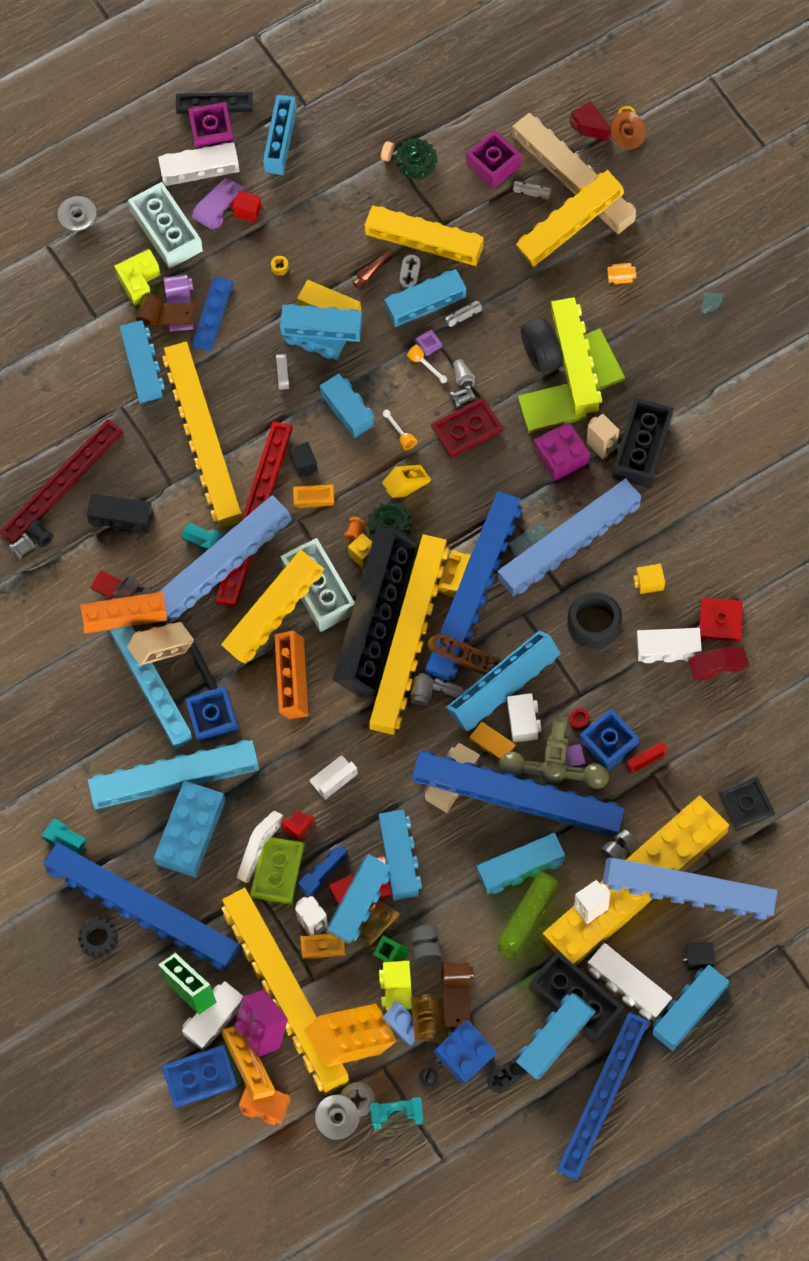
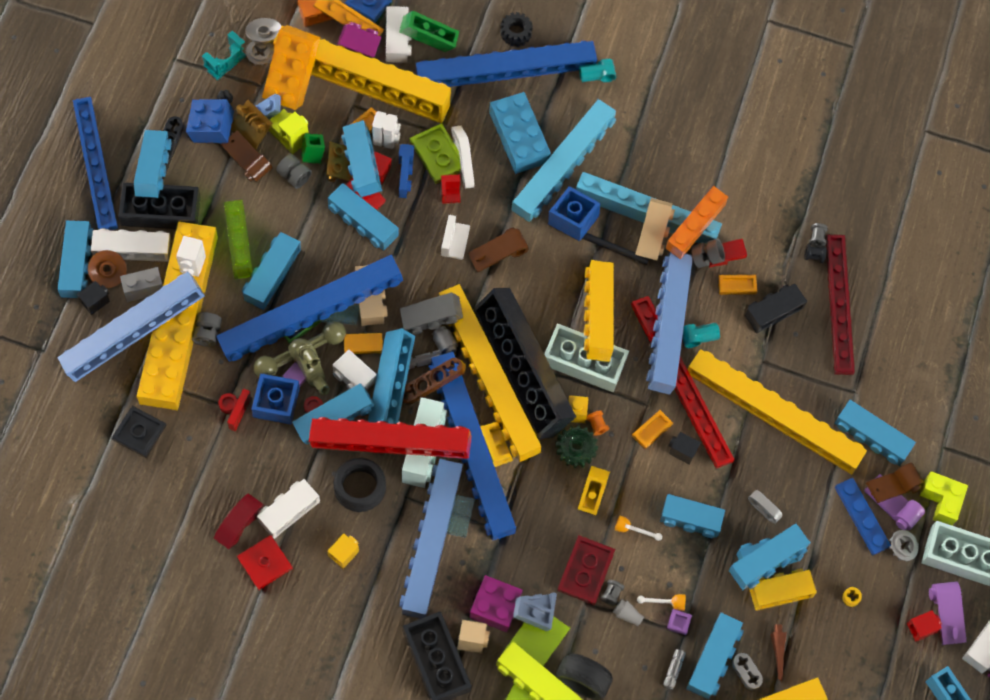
camera: 130 degrees right, 0 degrees up
orange brick [275,630,308,720] -> none
none -> dark orange dish [88,250,127,288]
none -> light grey brick [120,267,163,302]
none -> red tile [218,393,237,414]
none -> dark azure brick [292,383,375,445]
none -> red brick [309,417,472,459]
none -> dark grey brick [400,292,463,335]
none -> light aqua brick [402,397,447,488]
none -> reddish brown door [468,227,529,273]
none -> sand blue wing [513,593,557,631]
none -> light orange tile [718,275,757,295]
none -> light grey gear [889,530,918,562]

